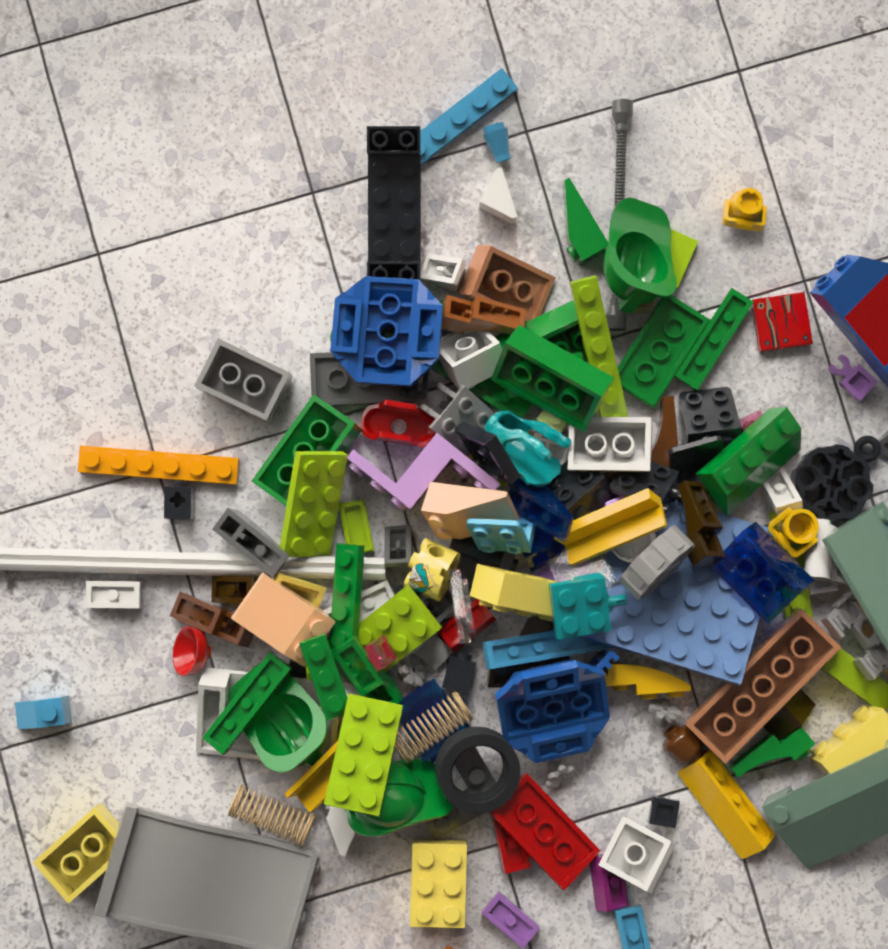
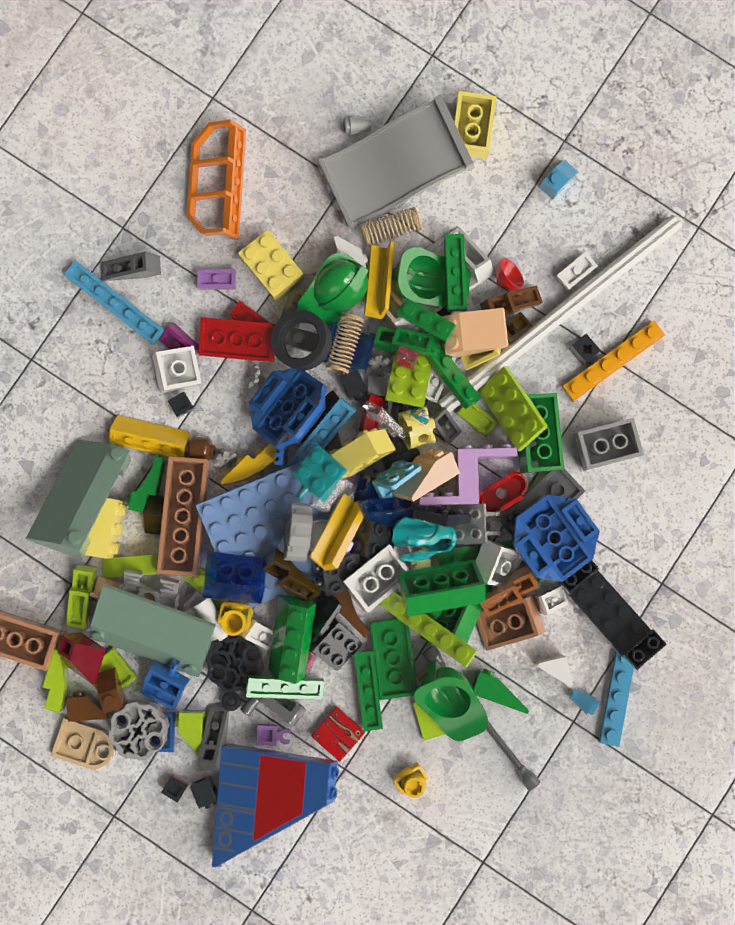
camera: 135 degrees right, 0 degrees up
dark grey slope [212,508,290,578] -> none
lime plate [324,694,403,817] -> none
none -> dark grey beam [240,697,306,726]
none -> plate [245,675,325,700]

